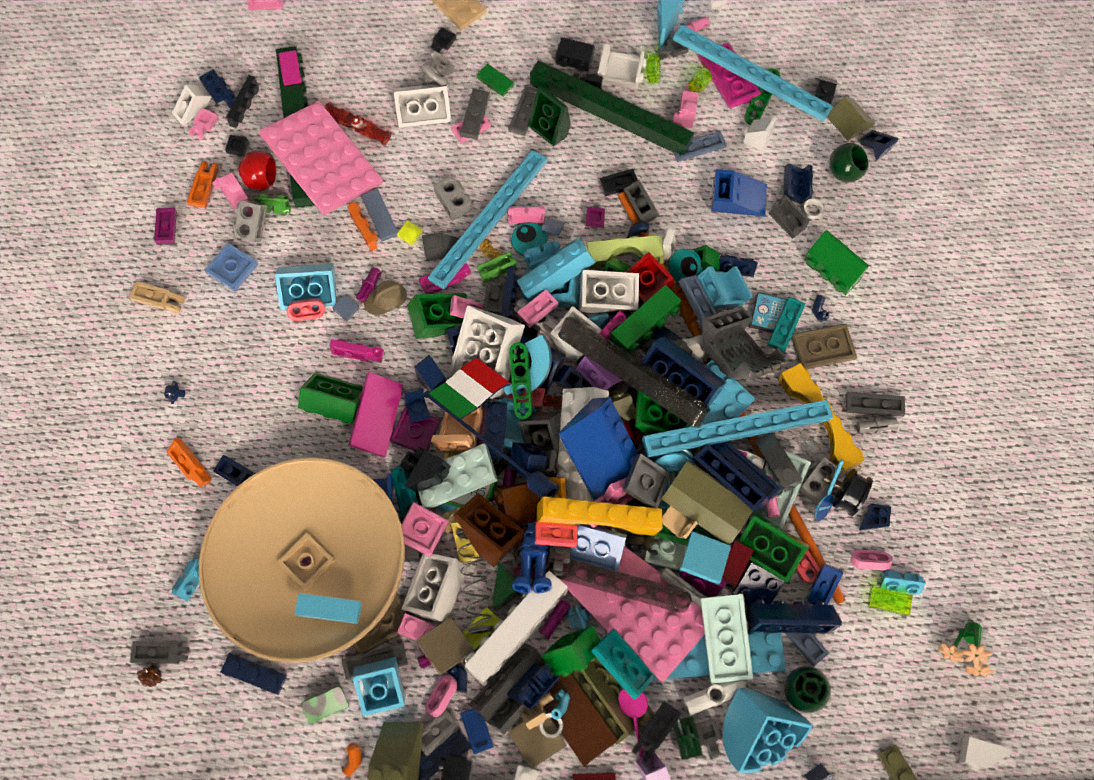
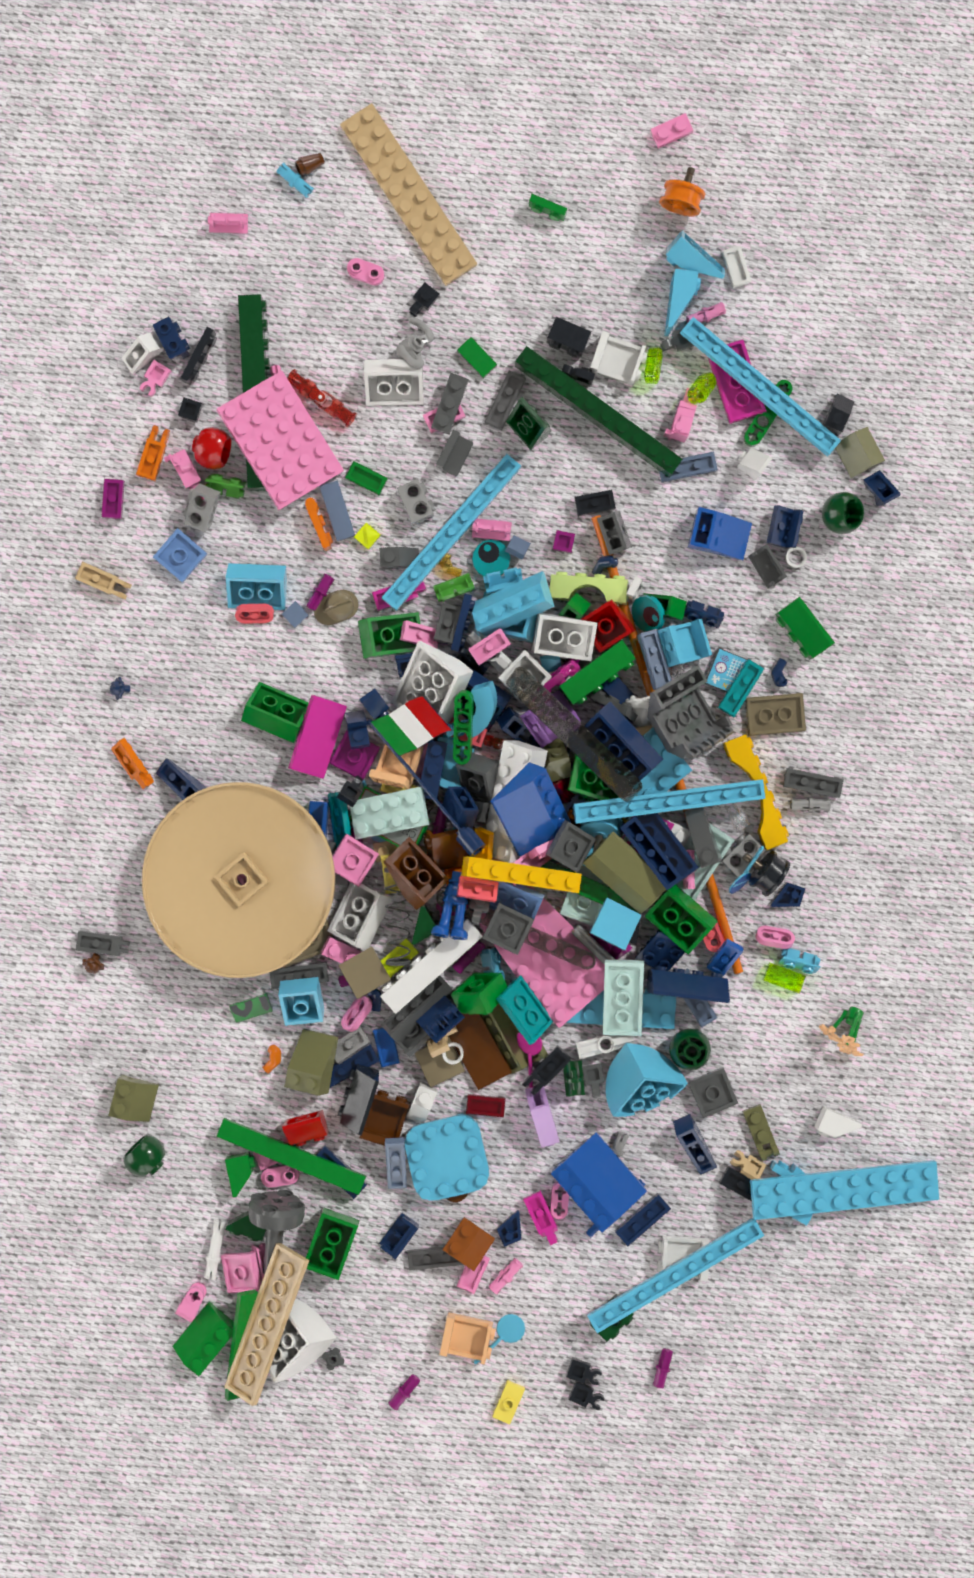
camera: 10 degrees right, 20 degrees up
medium azure hinge [171,558,200,602] -> none
dark blue plate [220,653,287,695] -> none
dark pink tile [278,50,302,86] -> none
medium azure tile [294,593,362,624] -> none
dark pink hinge [330,339,384,363] -> none
black slope [404,450,451,492] -> none
medium azure arm [551,689,570,719] -> none
black plate [625,534,660,555] -> none
tan bracket [662,506,698,539] -> none
dark red tile [722,541,754,587] -> none
none -> green tile [345,461,388,496]
none -> bright pink plate [347,258,385,286]
none -> dark grey panel [436,429,473,477]
none -> dark grey plate [483,903,534,955]
none -> dark grey plate [688,1067,739,1118]

